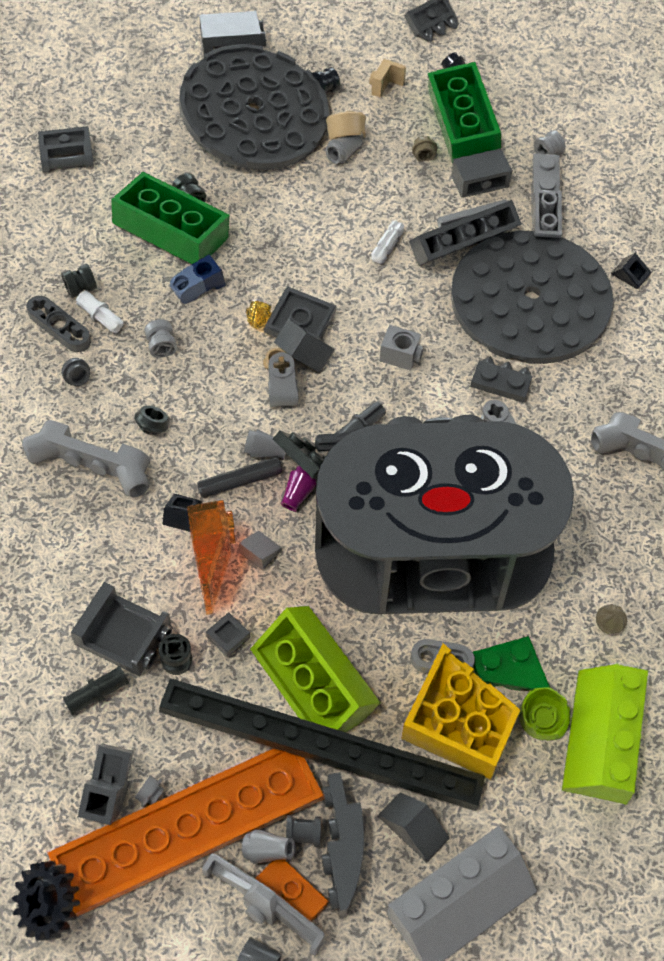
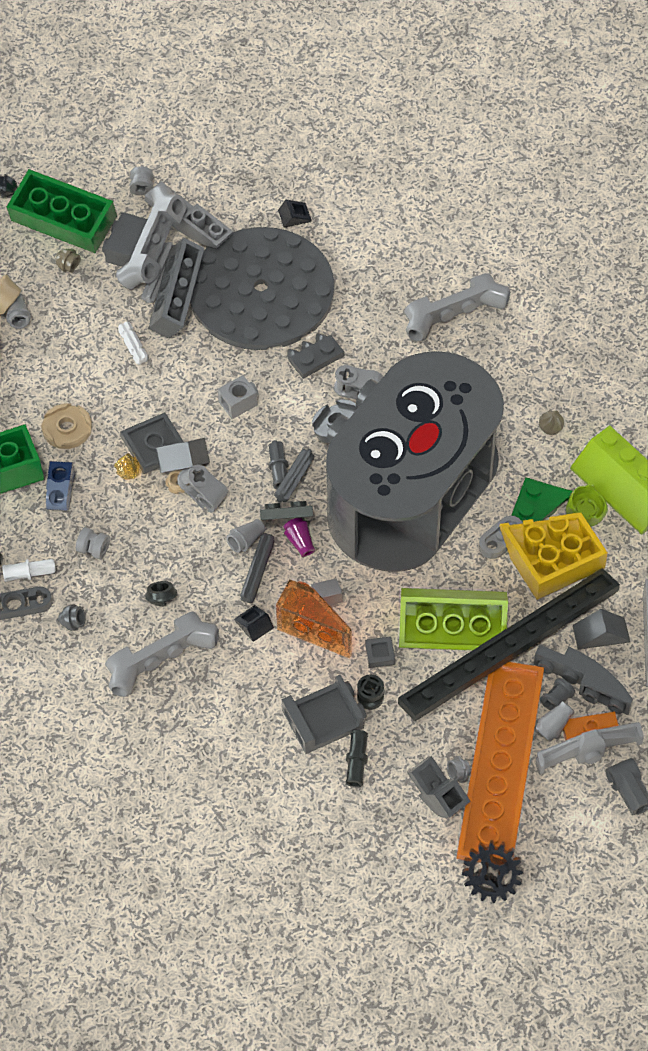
camera: 50 degrees left, 0 degrees up
none -> tan tile [41,403,92,449]
none -> light grey plate [116,185,186,290]

